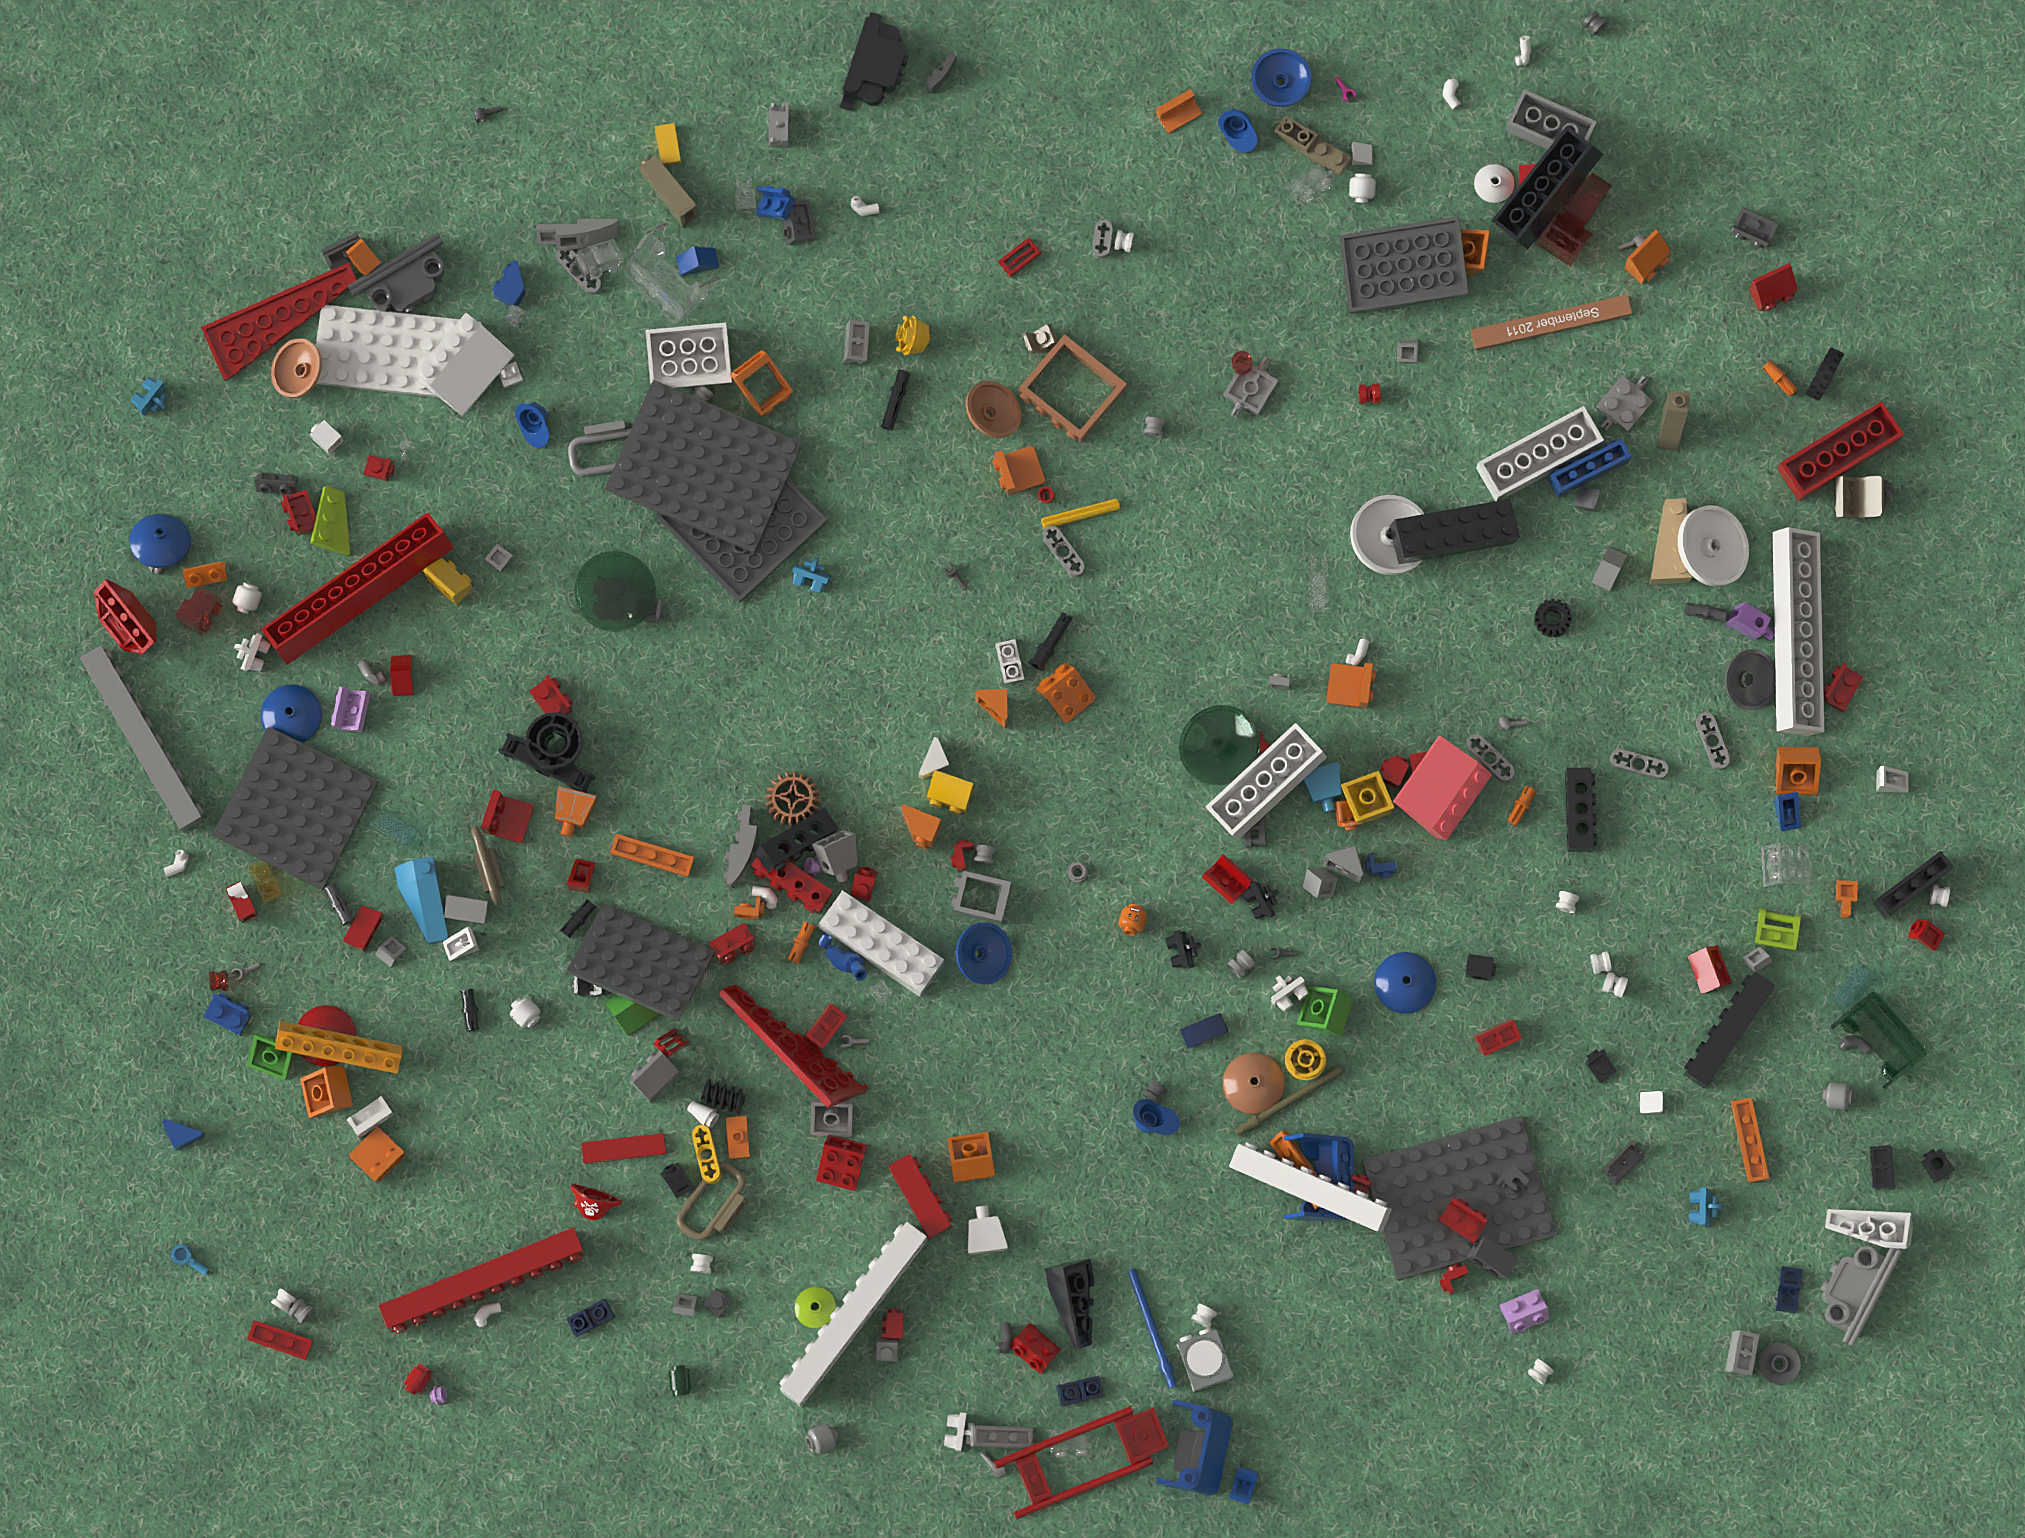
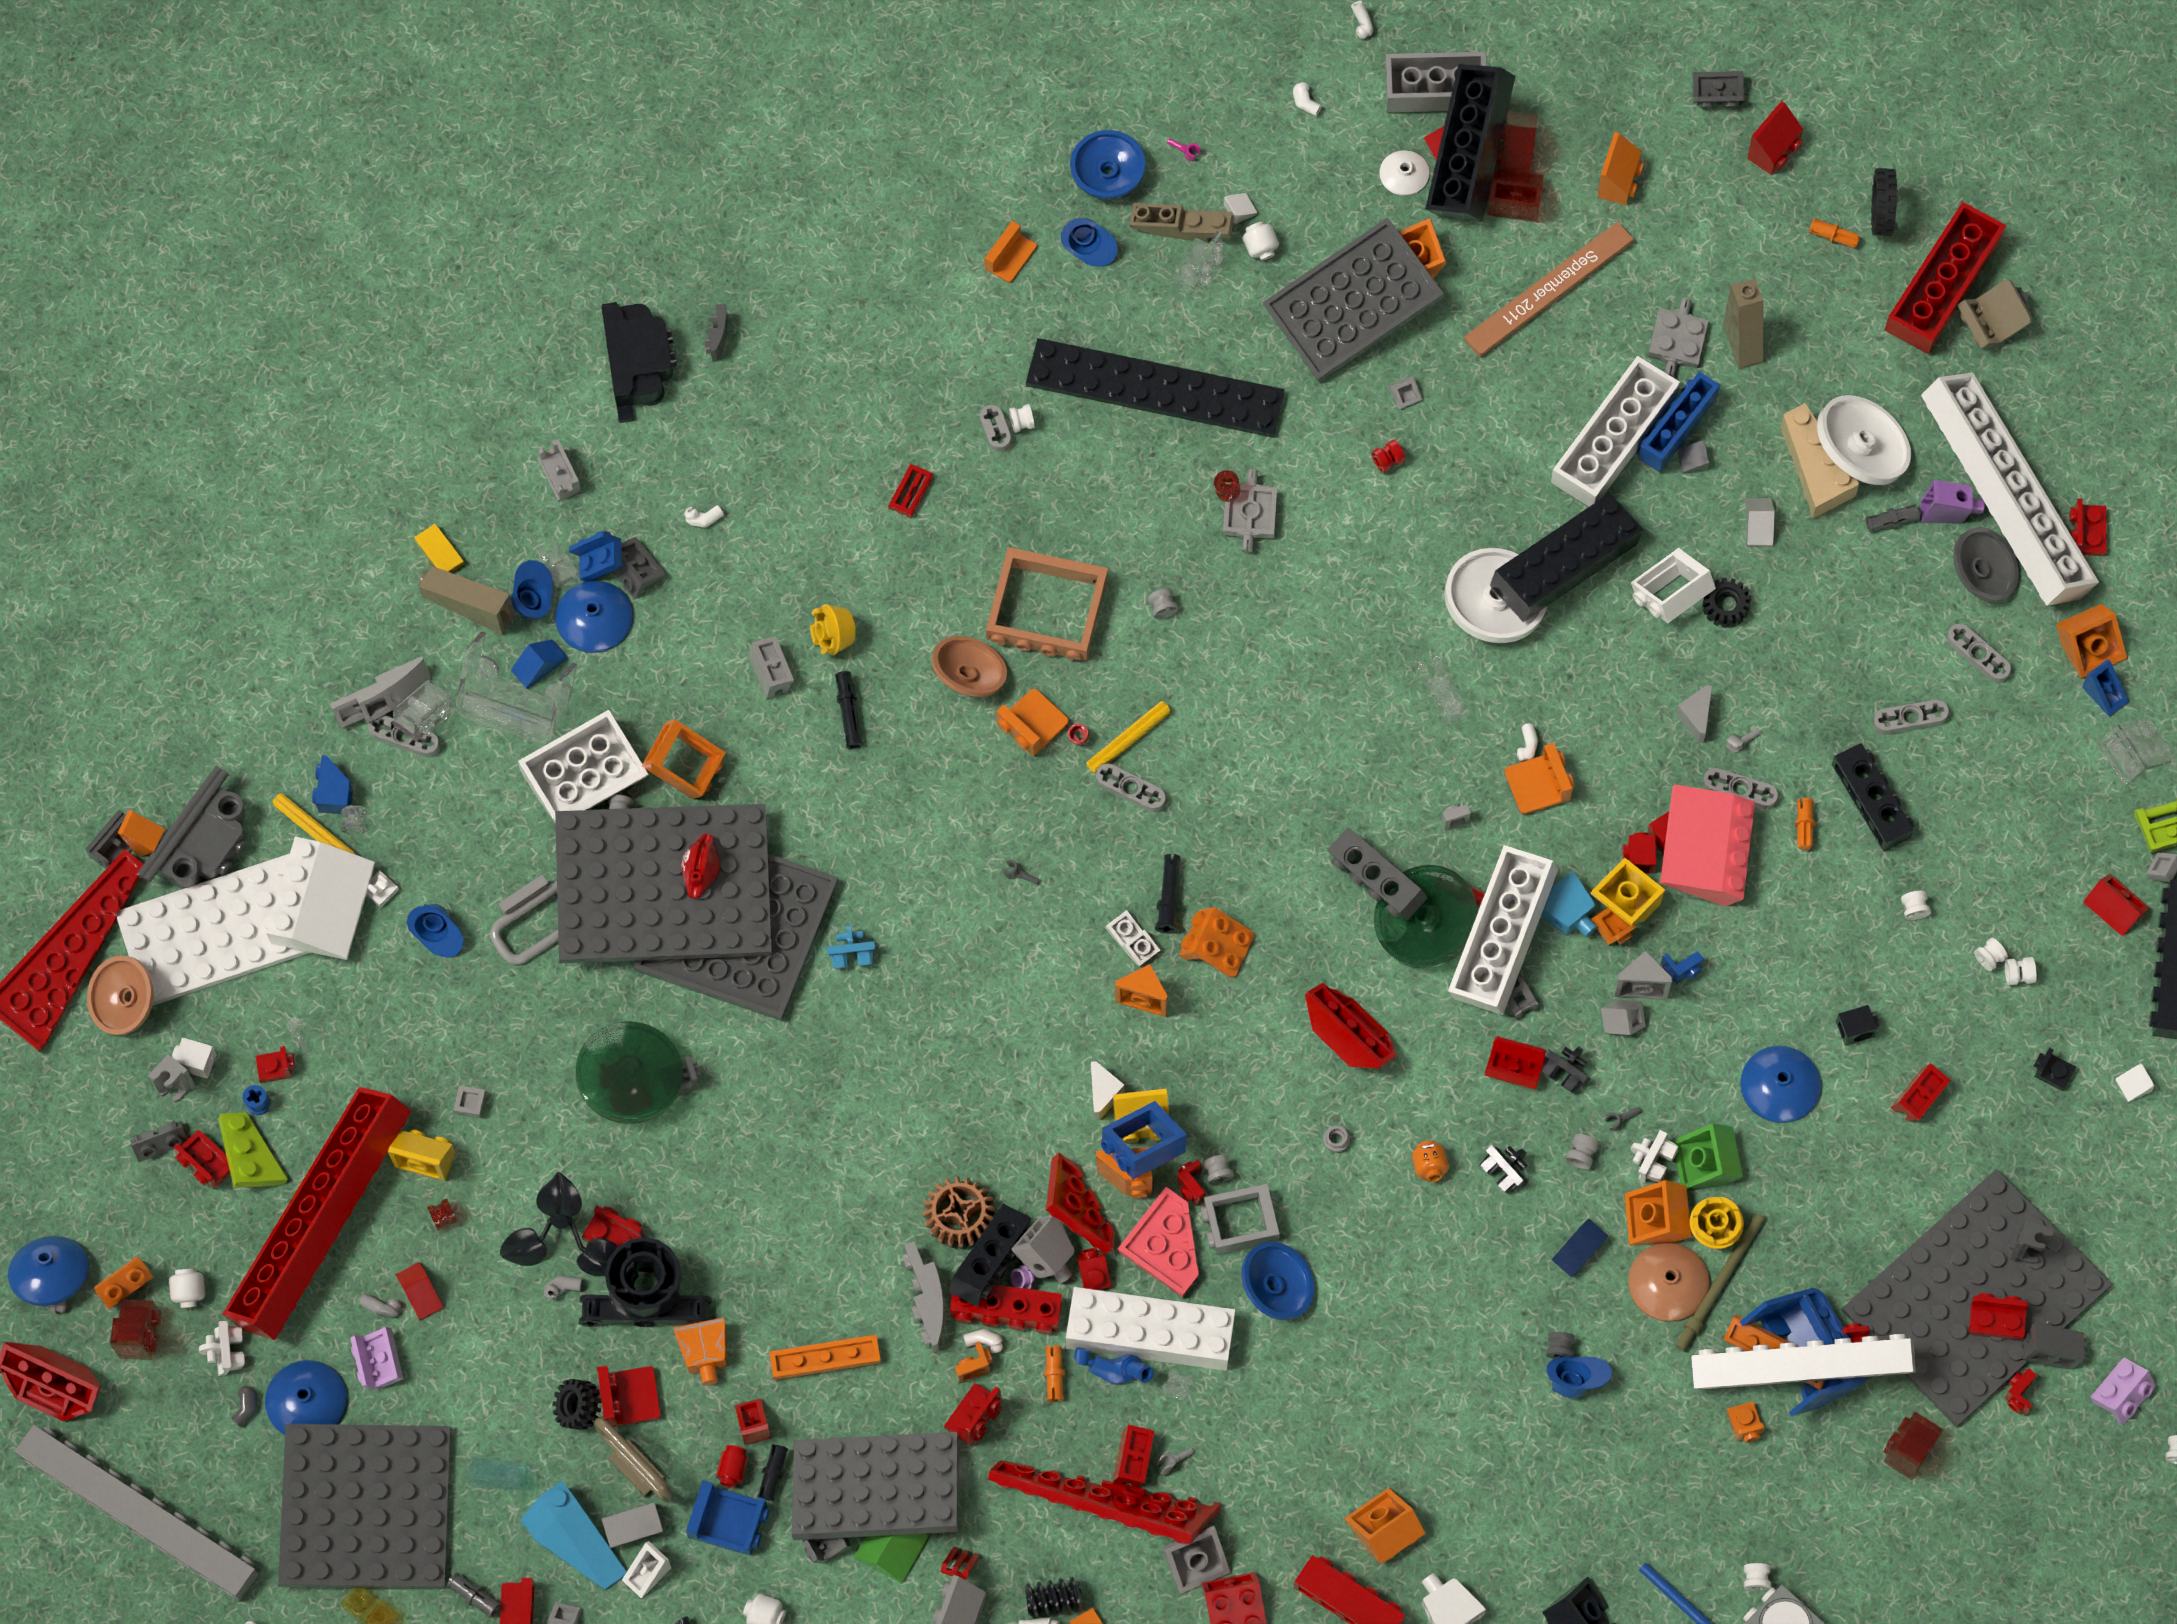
camera: 25 degrees left, 10 degrees down
dark grey hand [475,106,502,122] -> none
dark tan bracket [1023,324,1058,353] -> none
dark grey hinge [1601,1139,1645,1185] -> none
light grey hand [1618,235,1646,251] -> none
none -> light grey hinge [148,1054,196,1102]
none -> dark grey arm [231,1386,258,1427]
none -> blue bush [242,1085,270,1115]
none -> yellow axle [272,793,355,854]
none -> clear red wheel [427,1198,457,1231]
none -> black plant [500,1172,618,1276]
none -> blue piece [511,560,553,619]
none -> light grey arm [544,1275,583,1299]
none -> black tyre [552,1379,602,1430]
none -> blue dish [555,581,633,653]
none -> red hat [681,833,720,899]
none -> blue panel [686,1480,770,1556]
none -> red brick [716,1445,748,1488]
none -> black plate [1026,338,1285,438]
none -> red plate [1046,1153,1115,1254]
none -> blue window [1101,1101,1187,1179]
none -> coral plate [1118,1187,1199,1298]
none -> red wedge [1305,982,1397,1068]
none -> dark grey brick [1327,827,1428,921]
none -> orange slope [1624,1180,1691,1246]
none -> white window [1631,548,1716,623]
none -> light grey slope [1676,685,1712,743]
none -> orange bracket [1727,1401,1765,1443]
none -> clear red brick [1883,1412,1943,1480]

